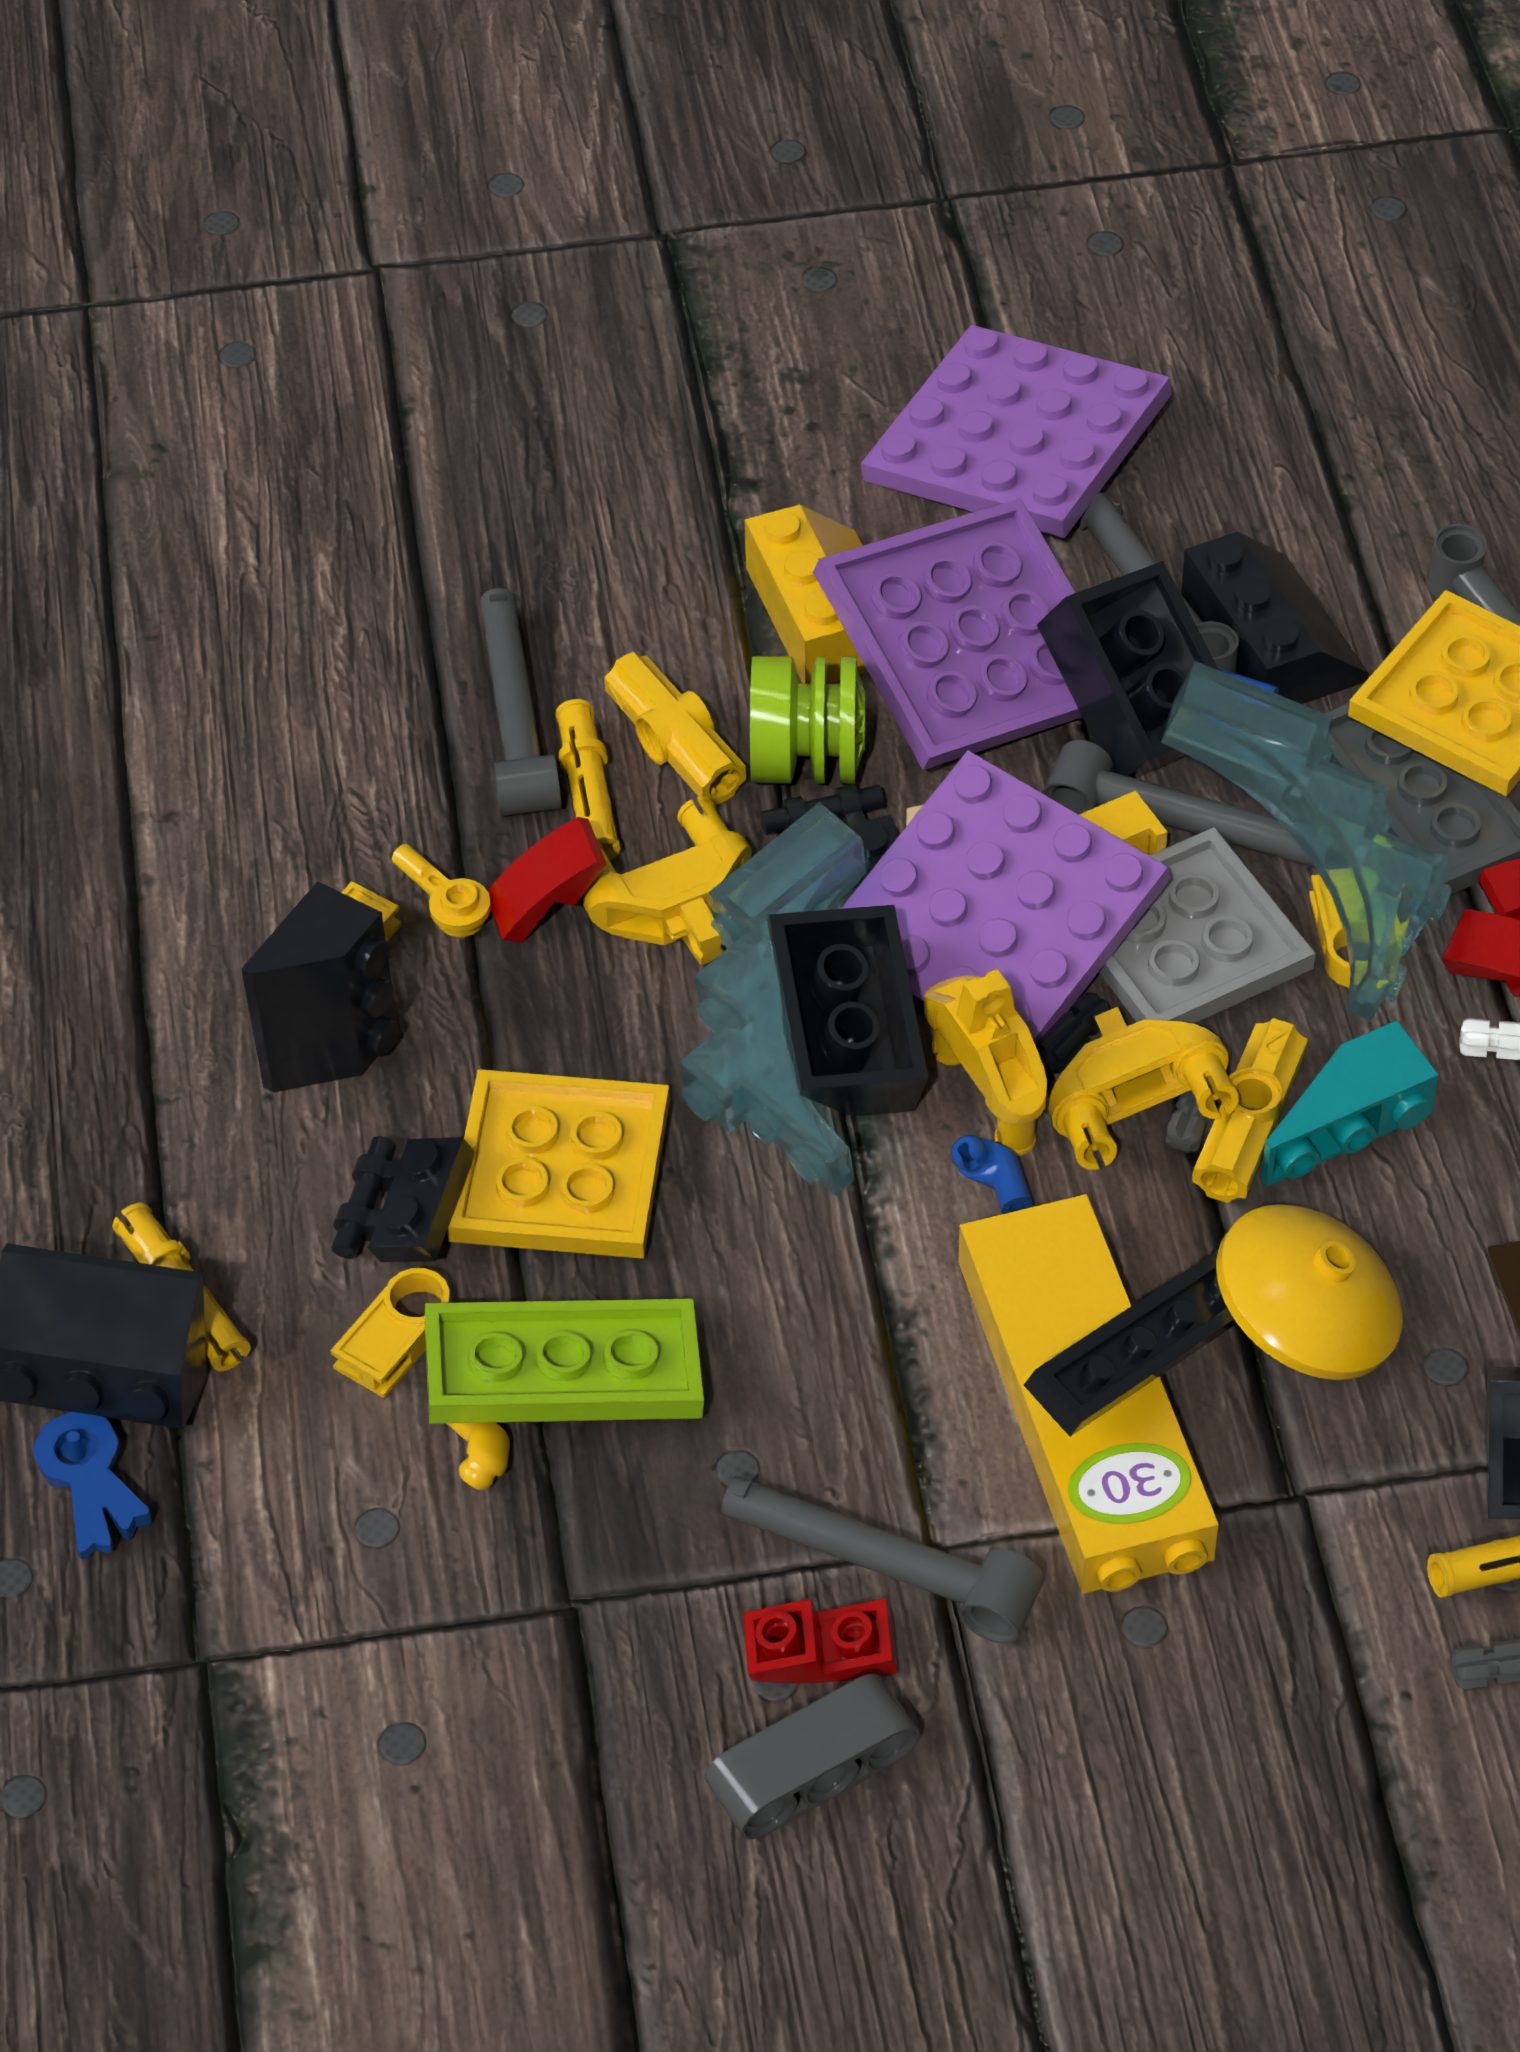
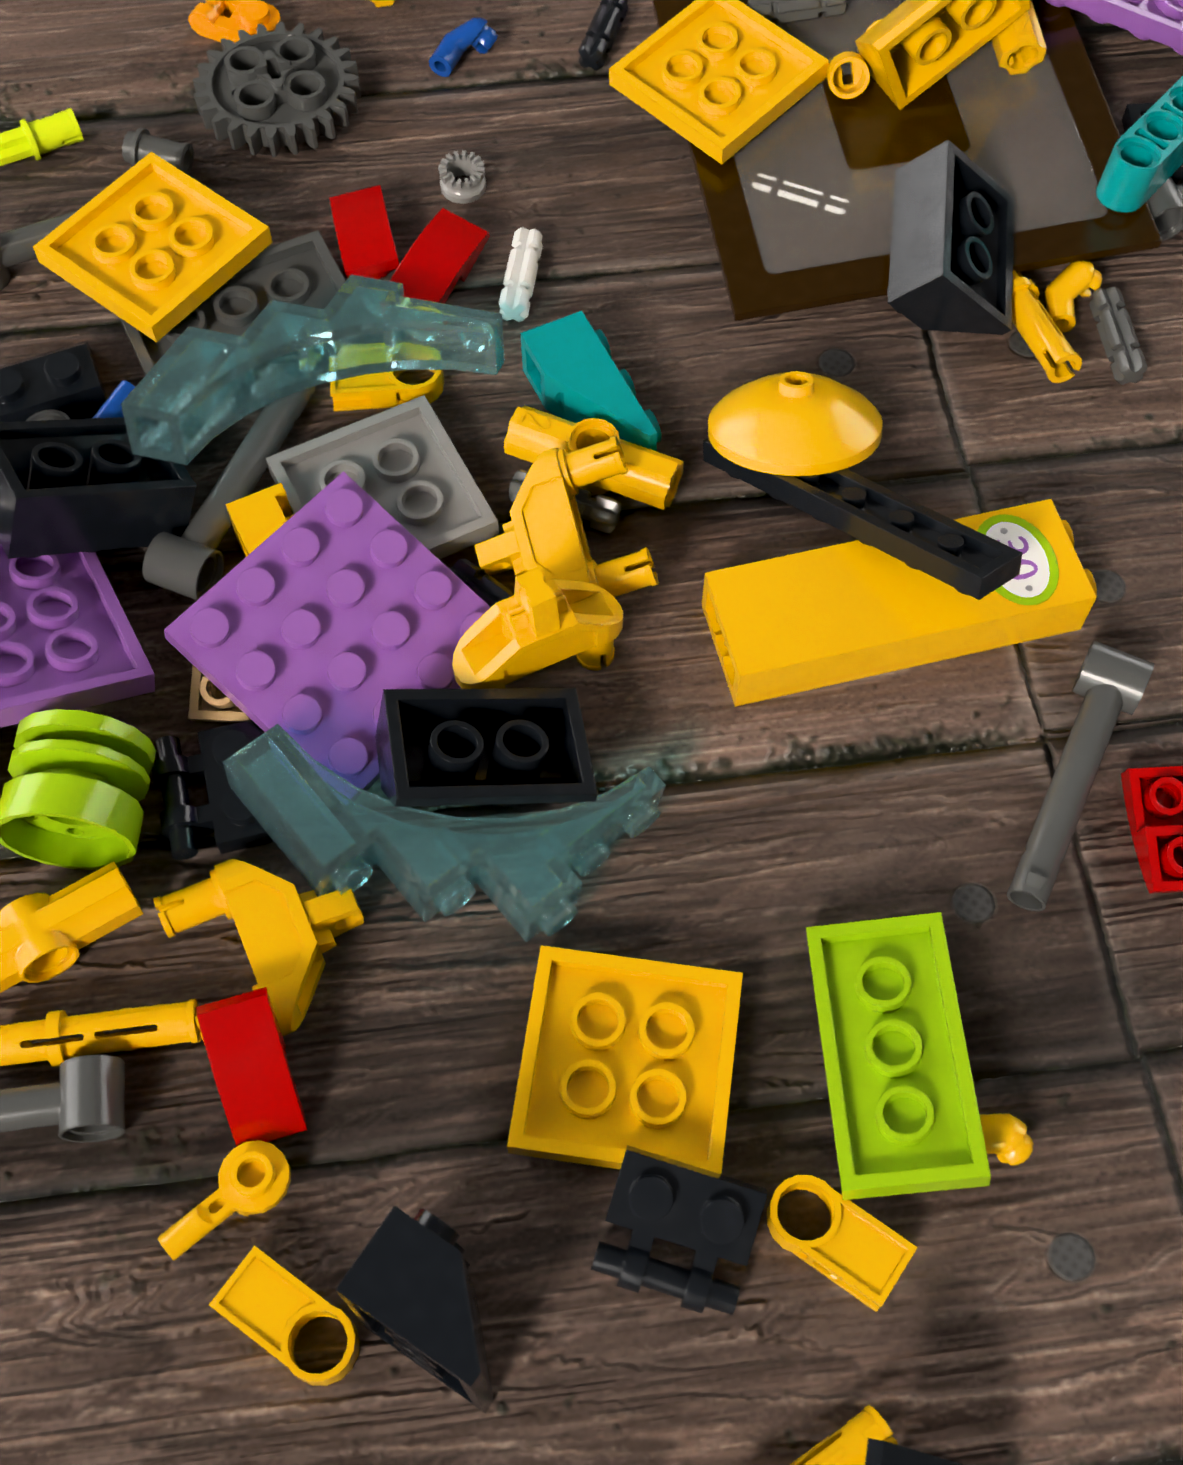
camera: 90 degrees left, 10 degrees up
blue arm [951,1135,1033,1214] -> none

